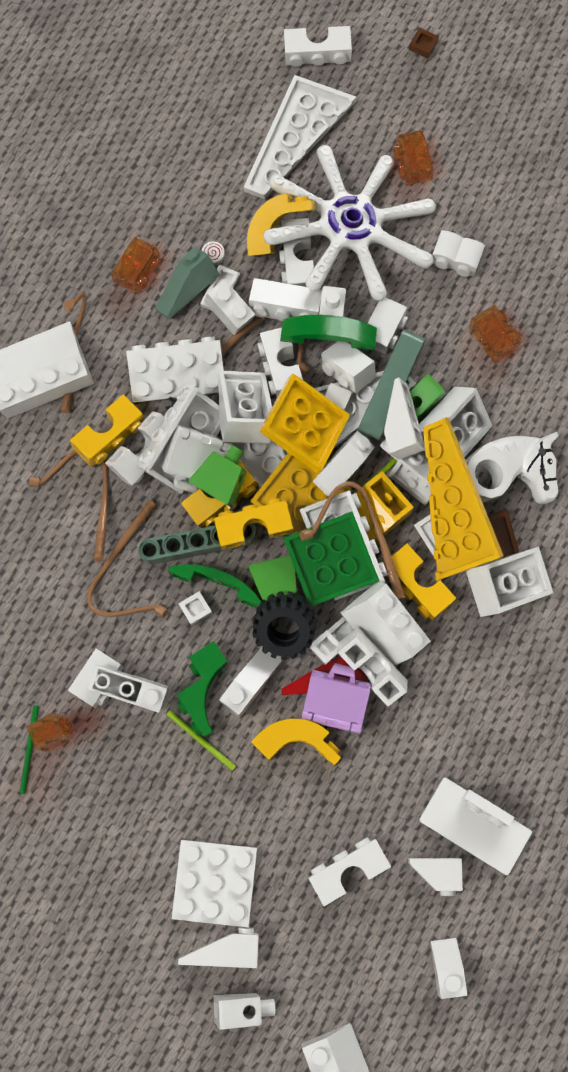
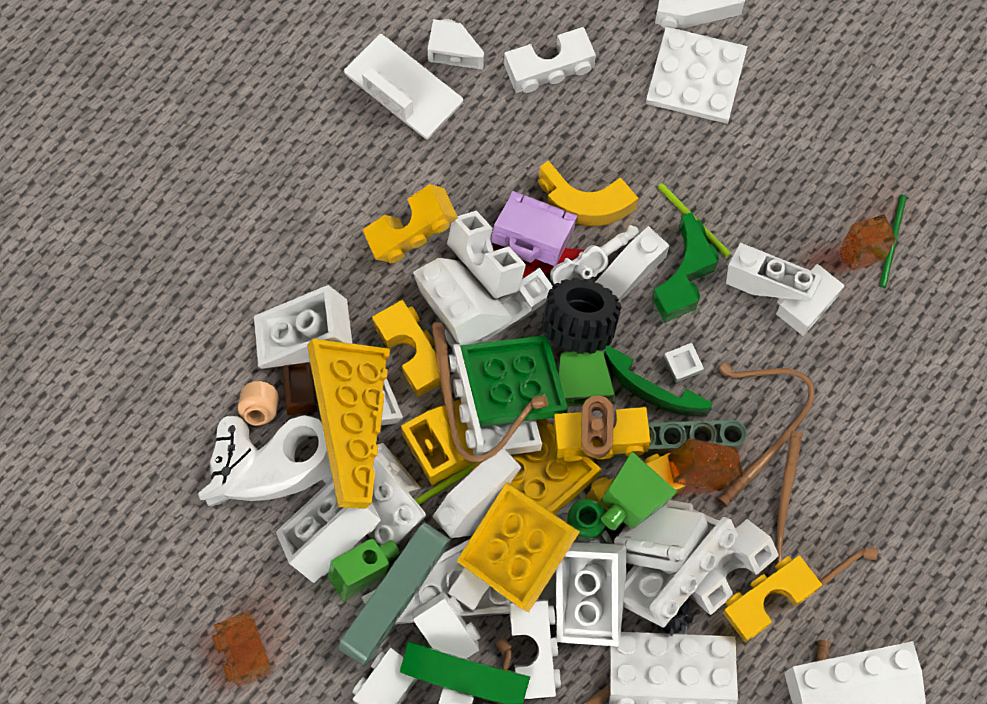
camera: 175 degrees left, 5 degrees down
white slope [384,378,425,460] -> none
none -> light nougat head [237,381,279,426]
none -> yellow arch [362,184,458,263]
none -> white piece [550,225,639,285]
none -> green head [566,498,606,542]
none -> medium nougat plate [581,395,613,458]
none -> clear orange brick [668,439,743,491]

